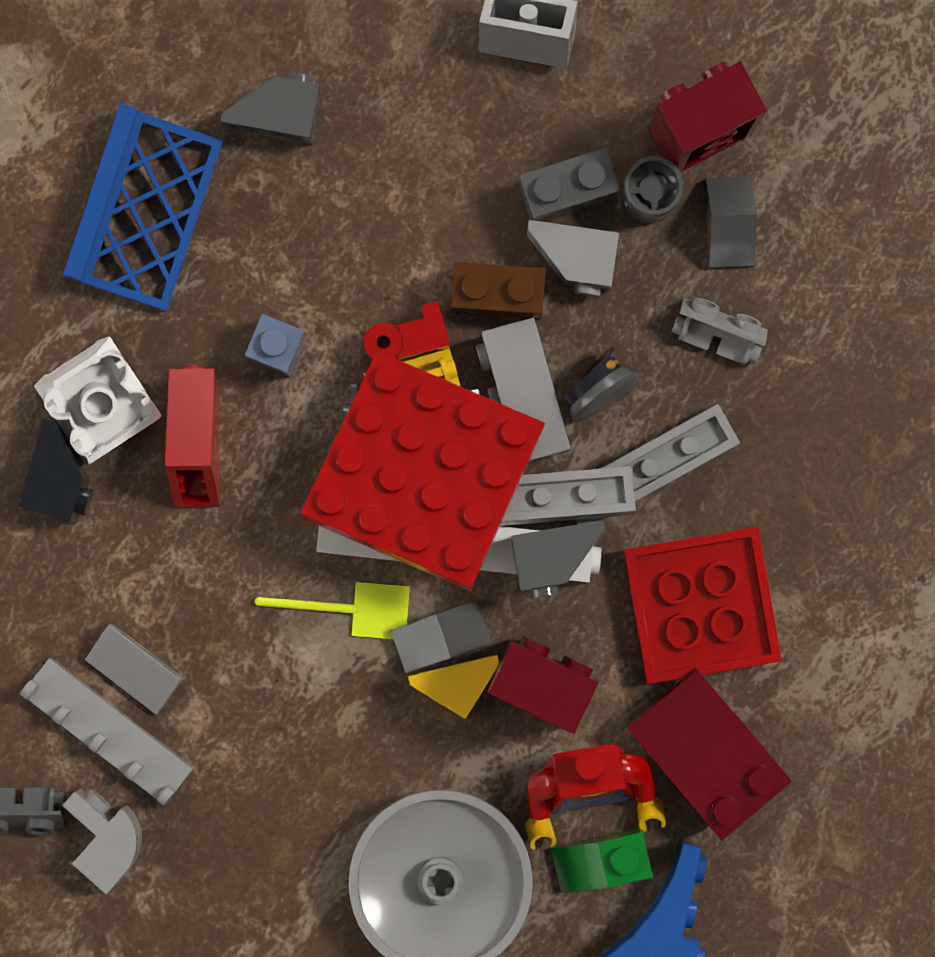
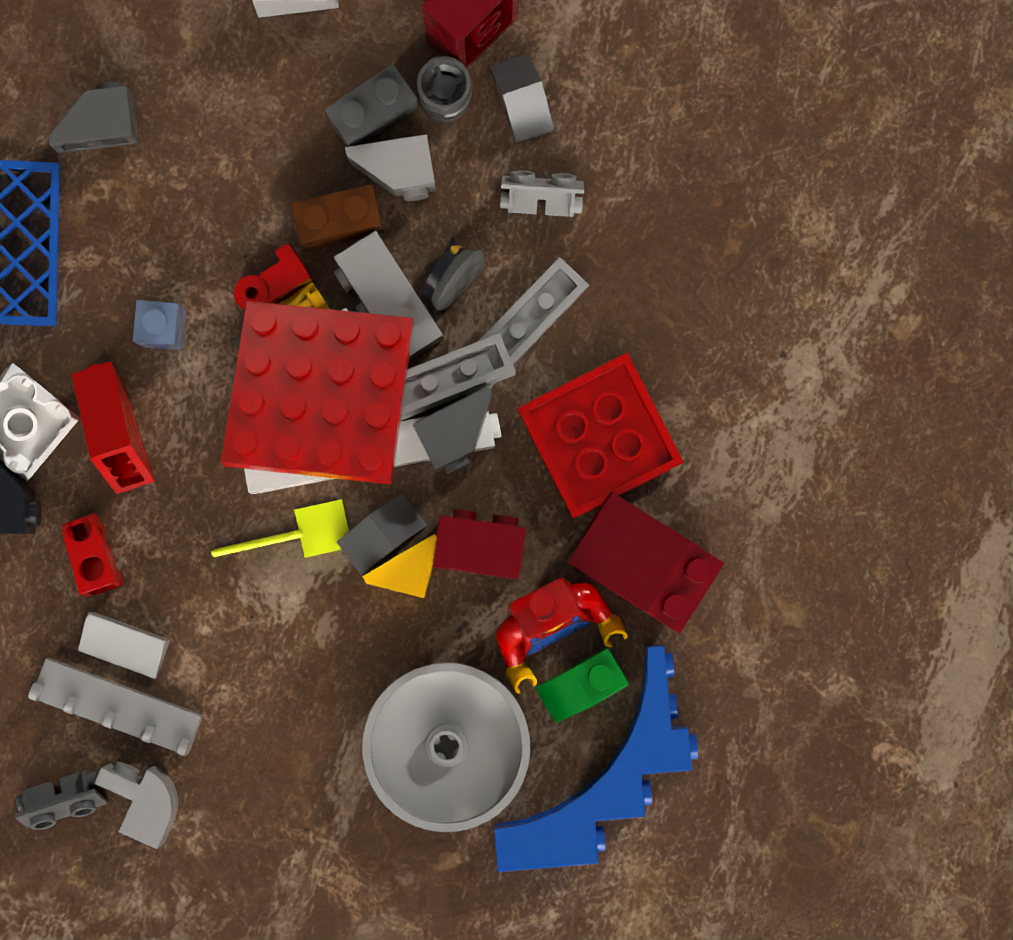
camera: 20 degrees left, 0 degrees up
none -> red leg [62,513,125,598]

